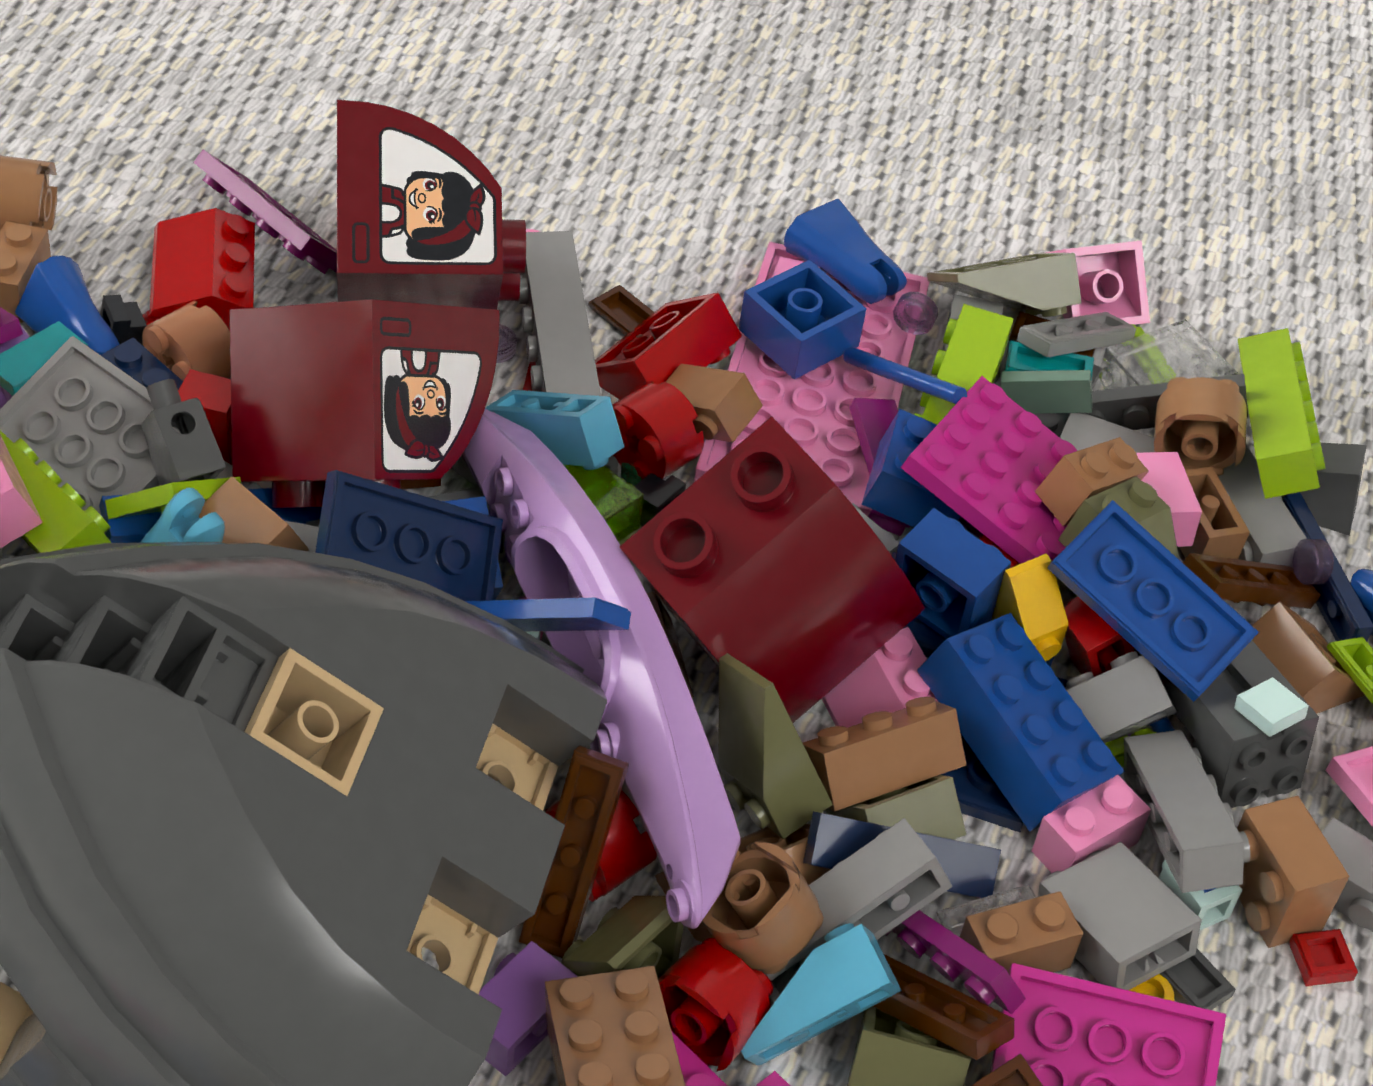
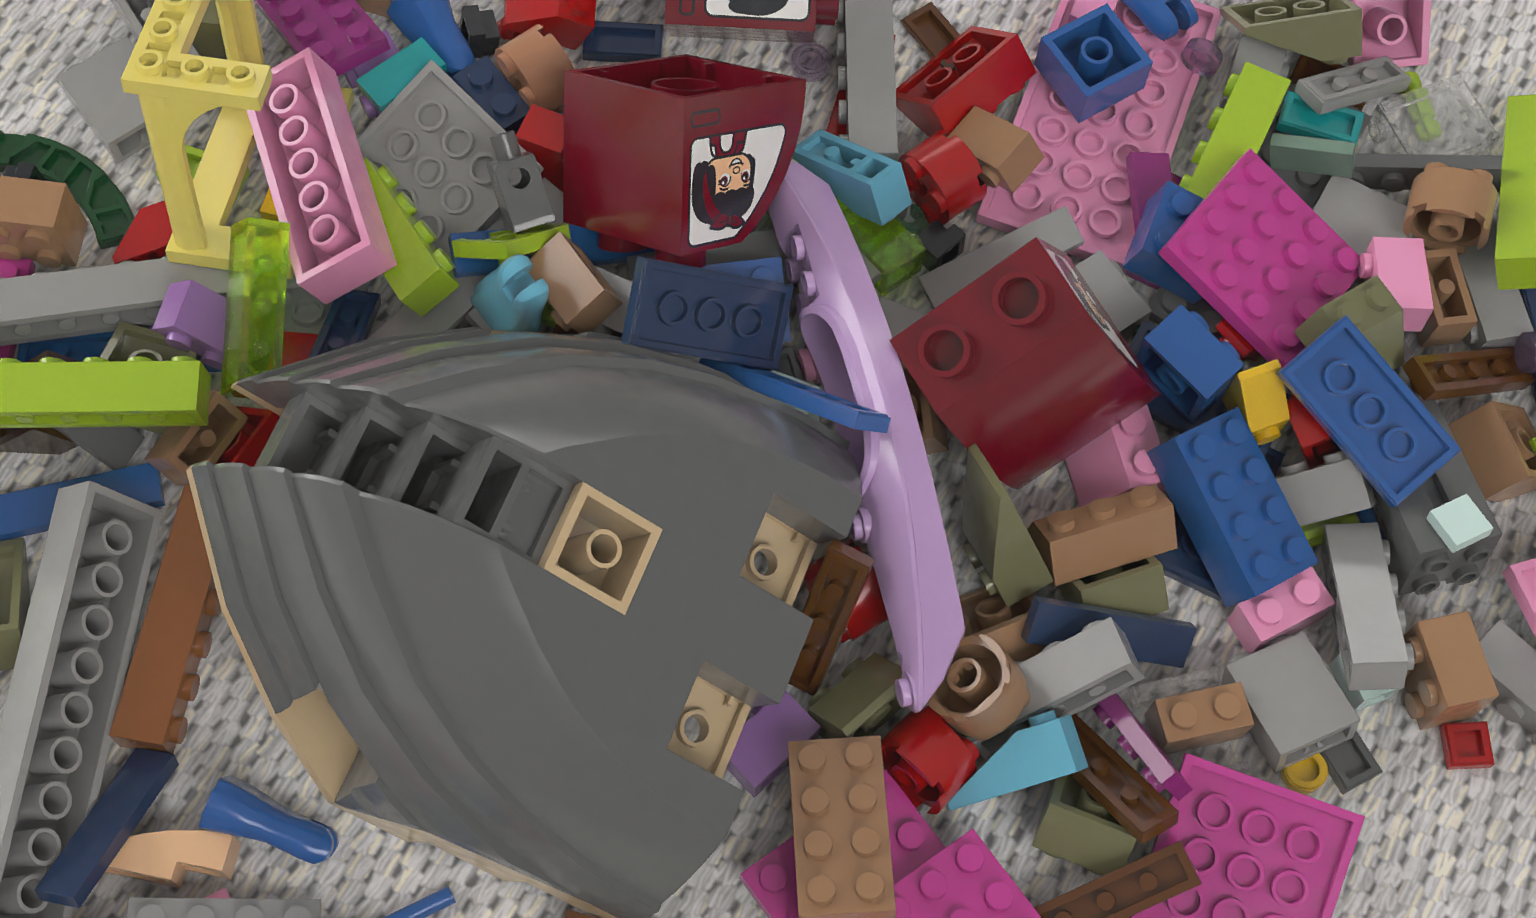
camera: 10 degrees right, 20 degrees up
blue bar [843,347,967,404] -> none
medium nougat brick [1035,437,1149,526] -> none

